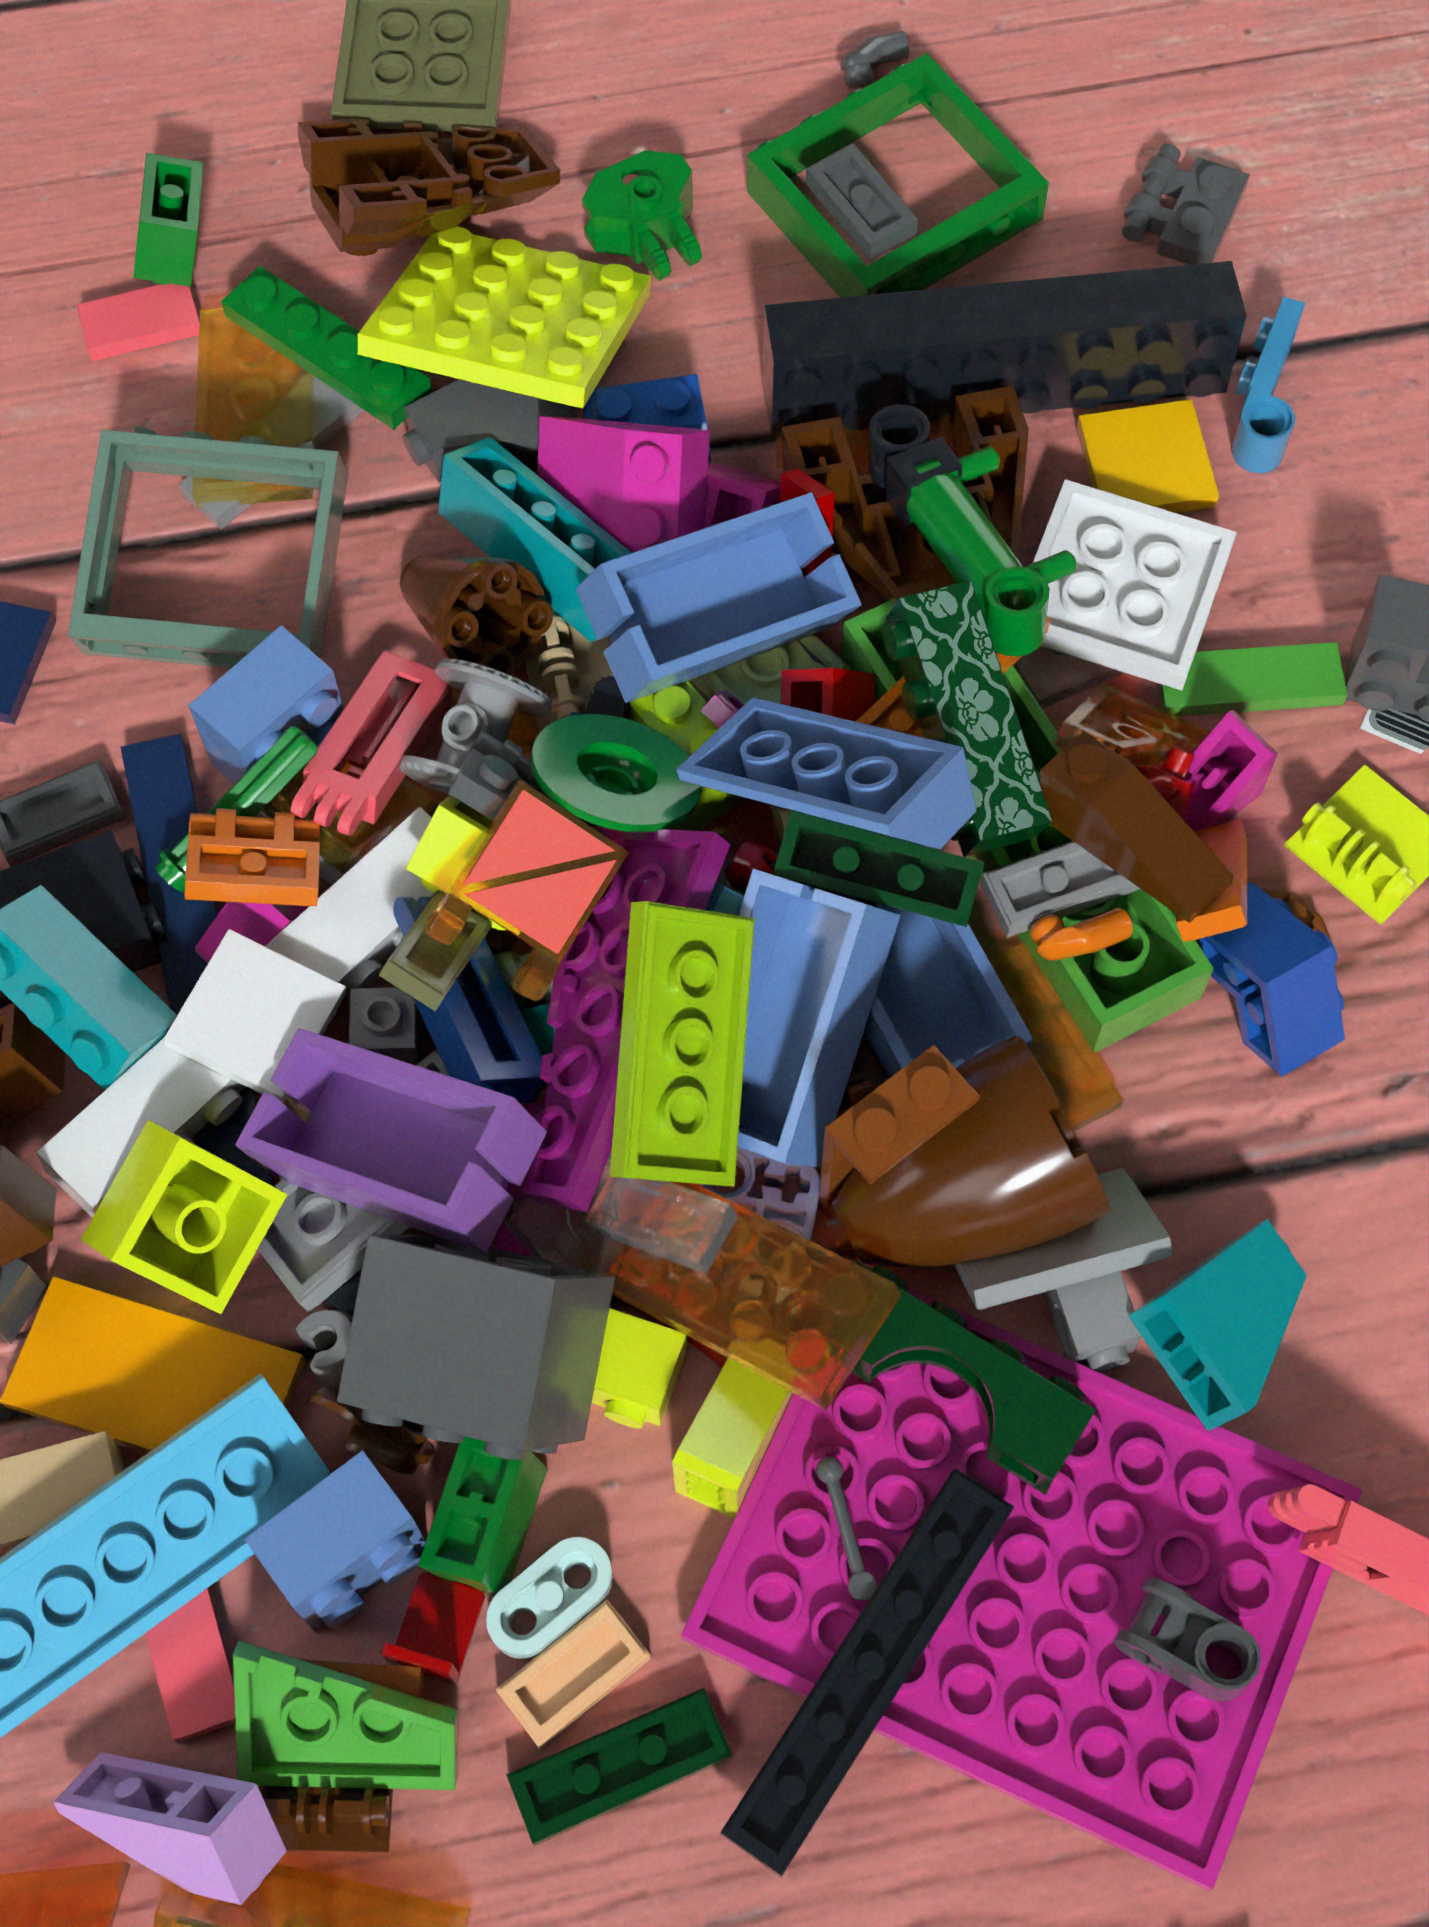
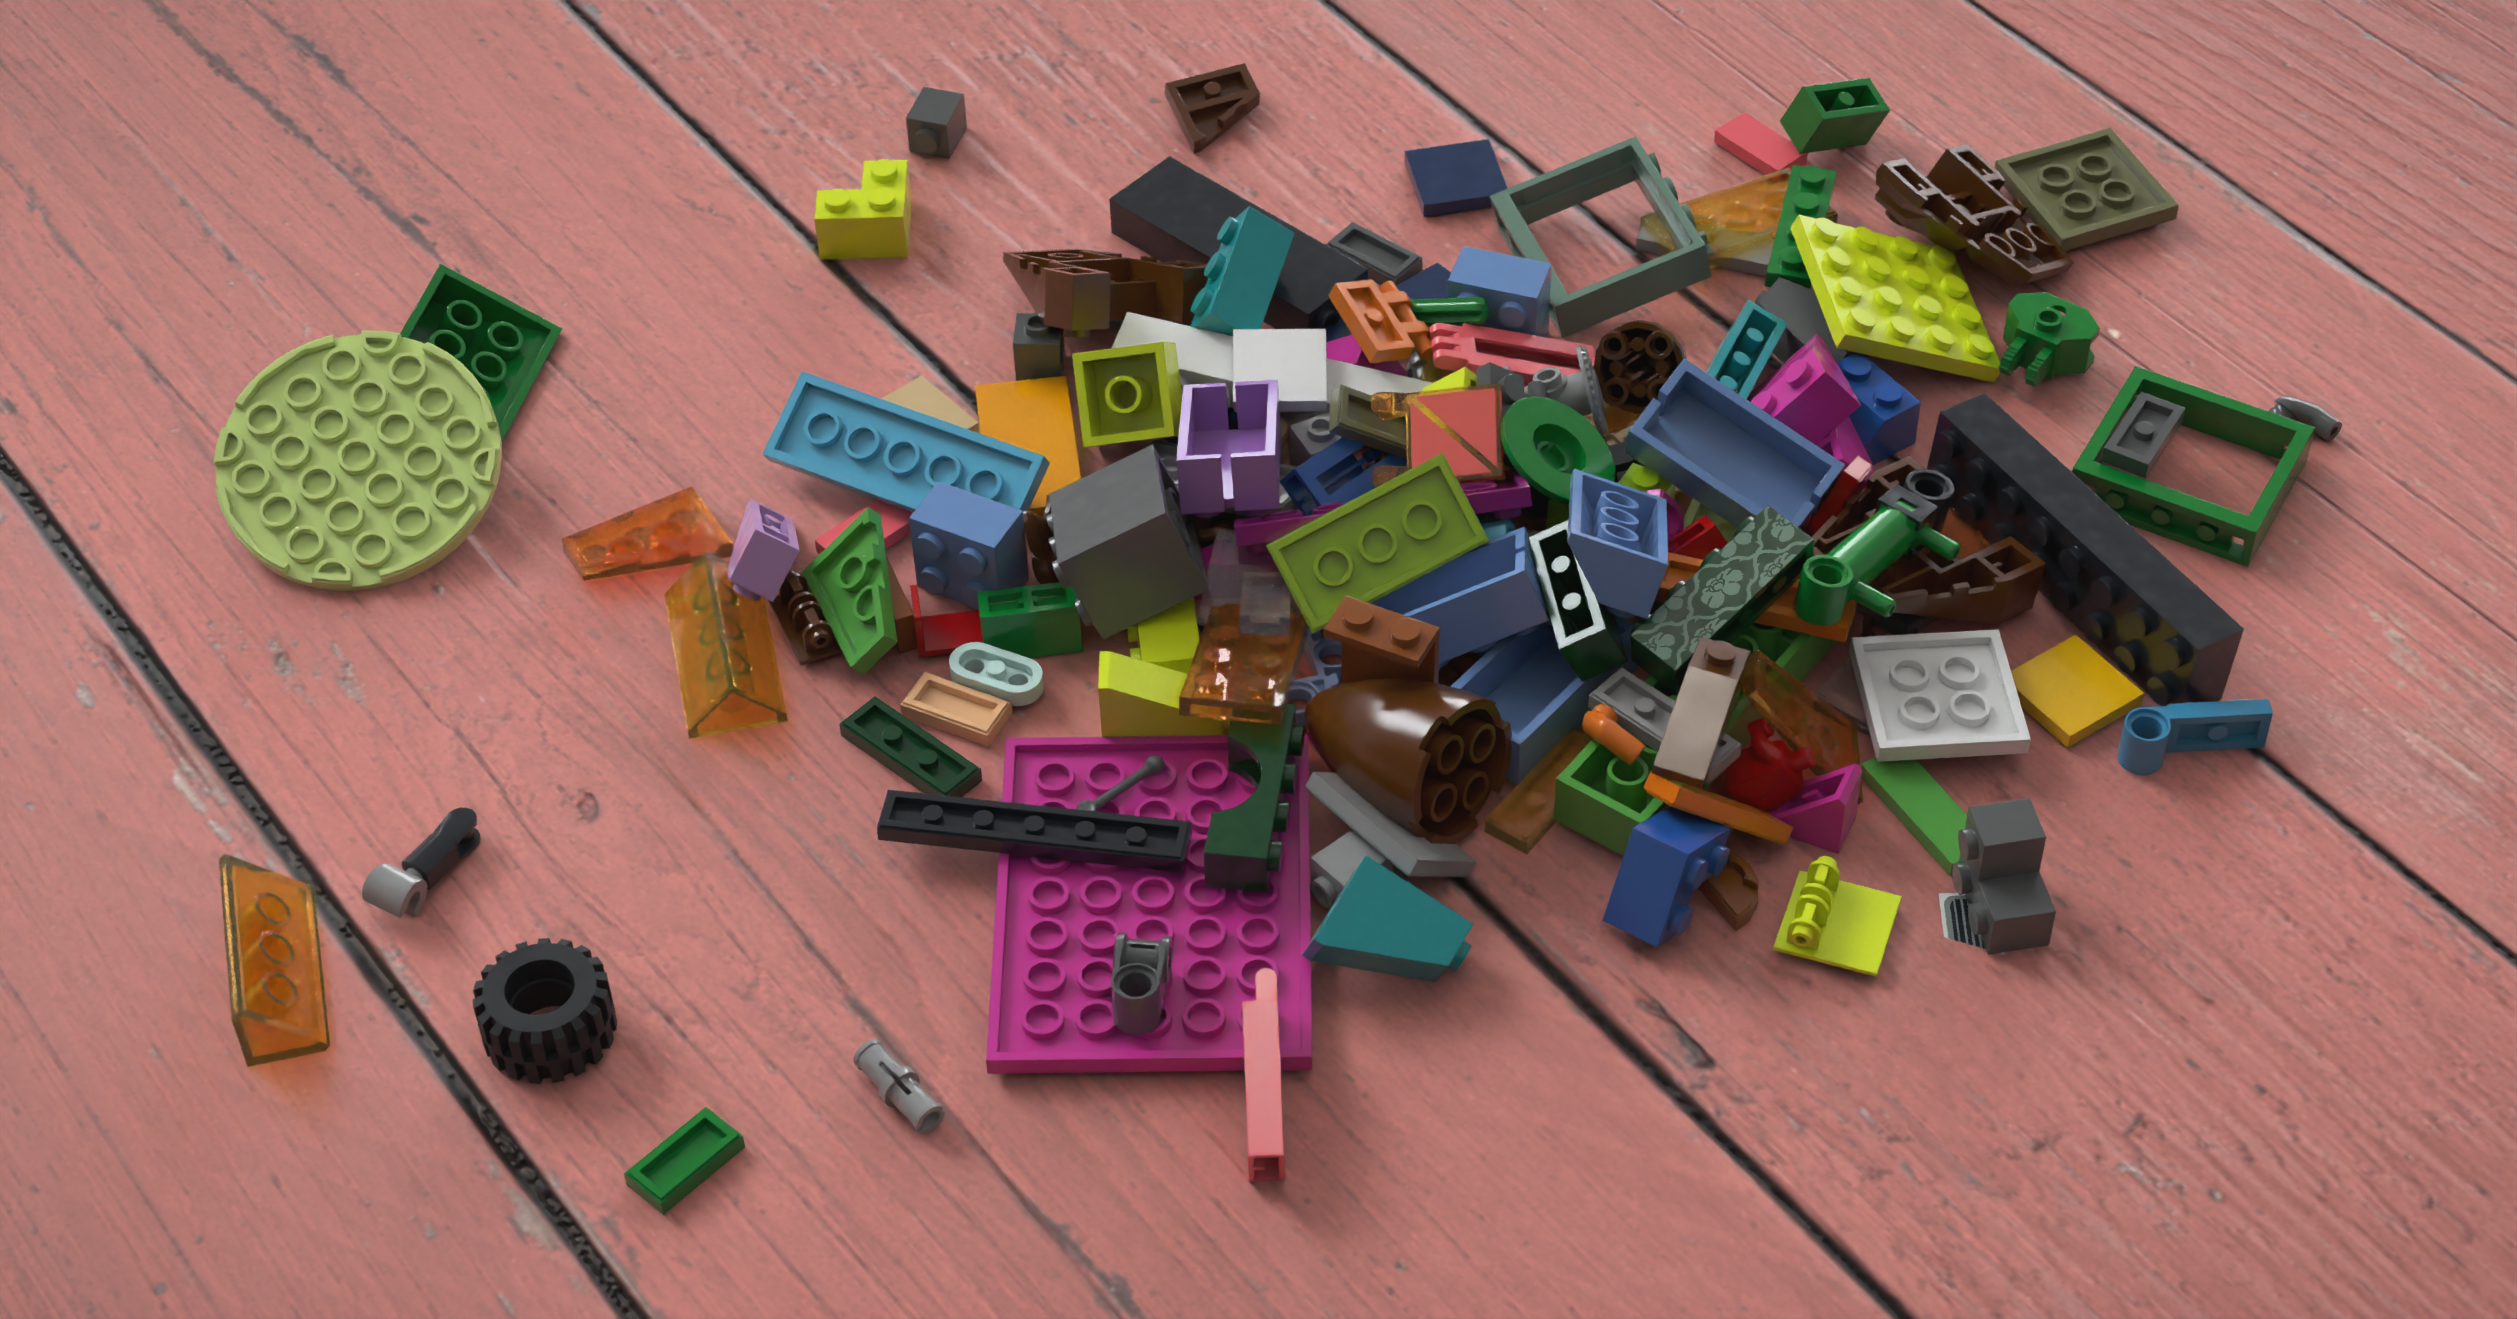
camera: 65 degrees right, 20 degrees down
dark grey plate [1122,144,1250,265] -> none

